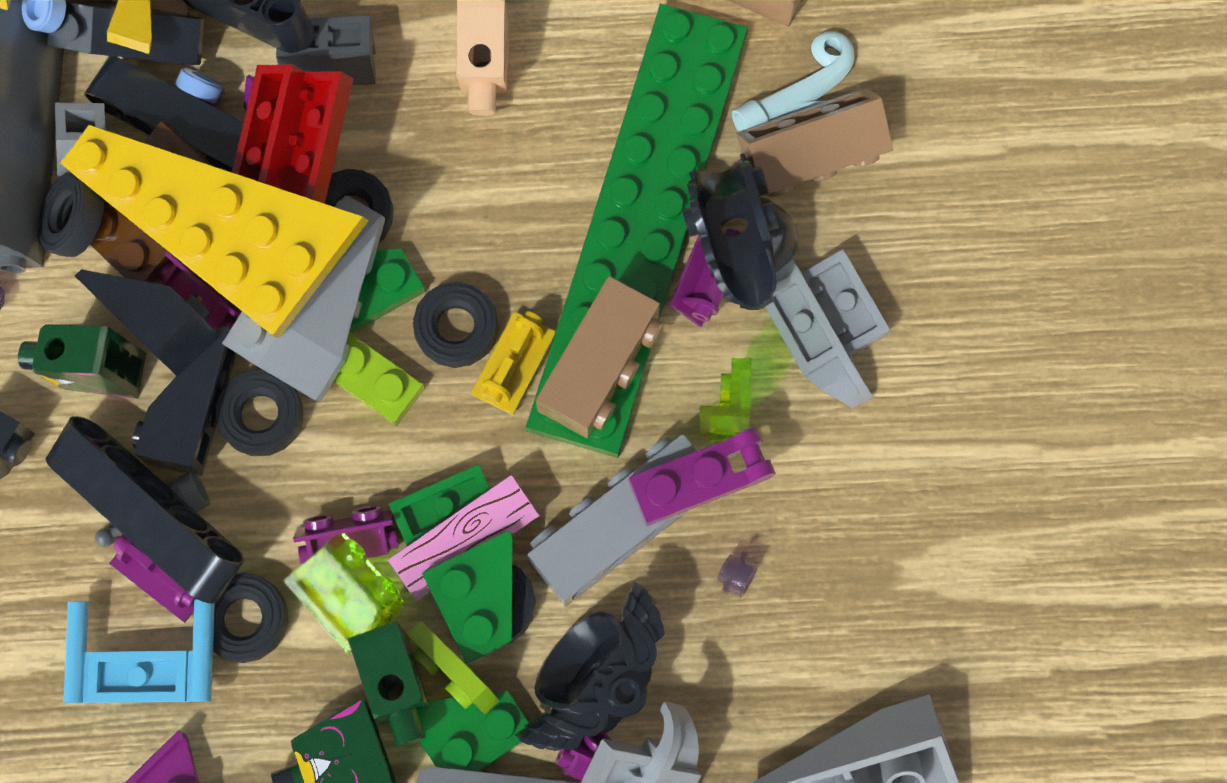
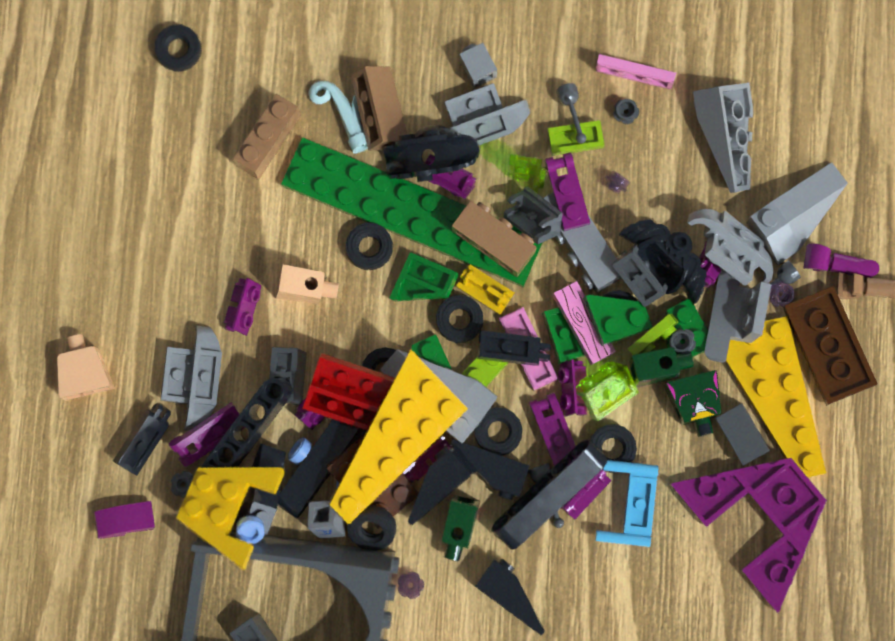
camera: 75 degrees left, 5 degrees up
none -> black tyre [346,223,393,270]
none -> green wing [389,252,459,302]
none -> light grey brick [460,43,497,88]
none -> black hinge [477,330,551,366]
none -> bright pink tile [499,307,558,391]
none -> dark grey hinge [504,186,563,244]
none -> magenta plate [529,392,576,466]
none -> lime plate [548,120,604,156]
none -> dark grey hinge [556,83,586,144]
none -> bright pink tile [596,54,676,89]
none -> dark grey hinge [612,245,668,307]
none -> dark grey plate [613,99,639,124]
none -> dark grey plate [669,328,696,354]

